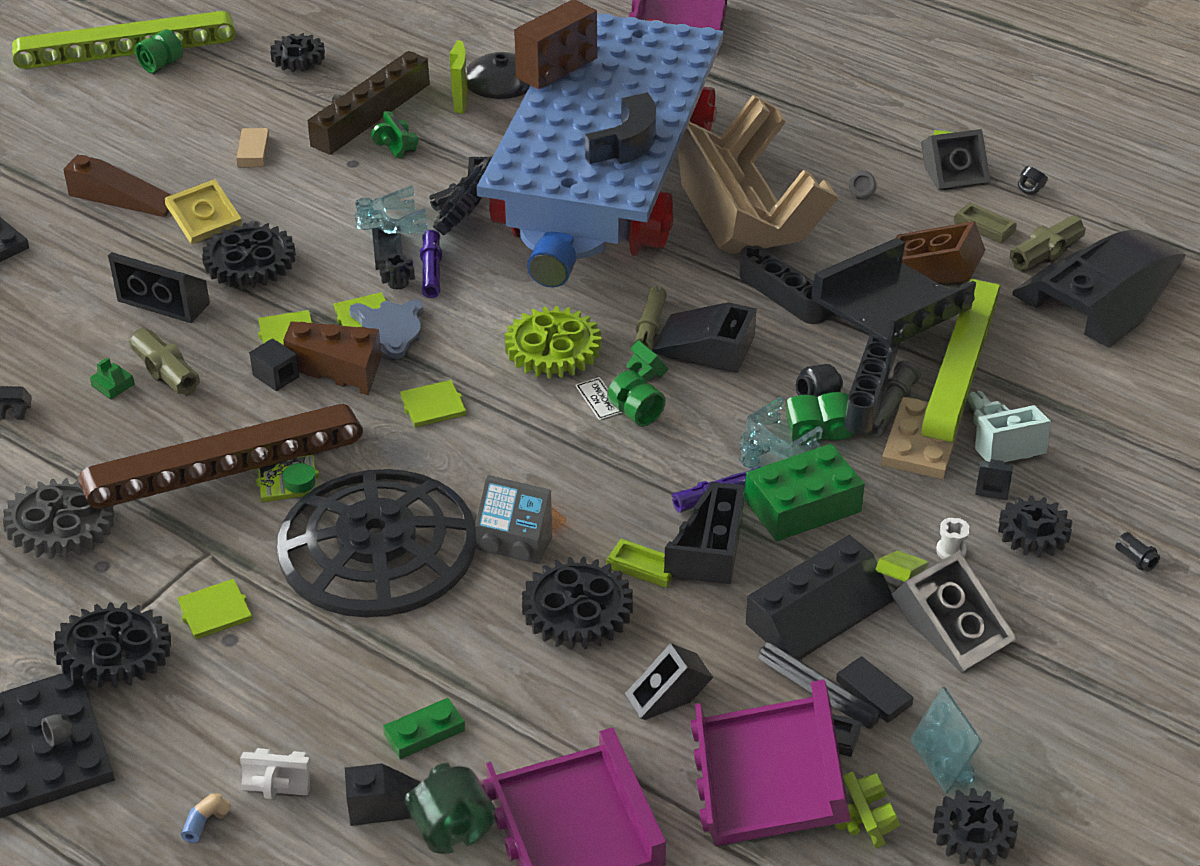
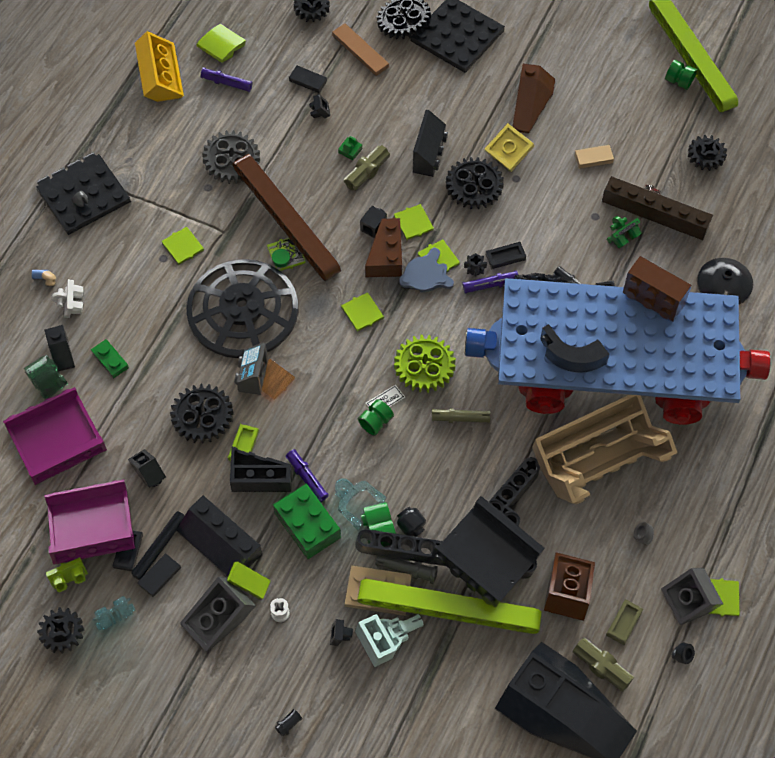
camera: 80 degrees right, 20 degrees up
black gear [53,602,171,688] -> none
clear light blue piece [354,185,428,234] -> none
lime slope [449,40,468,114] -> none
green tile [627,340,669,381] -> none
black slope [652,302,757,373] -> none
black gear [998,496,1072,557] -> none

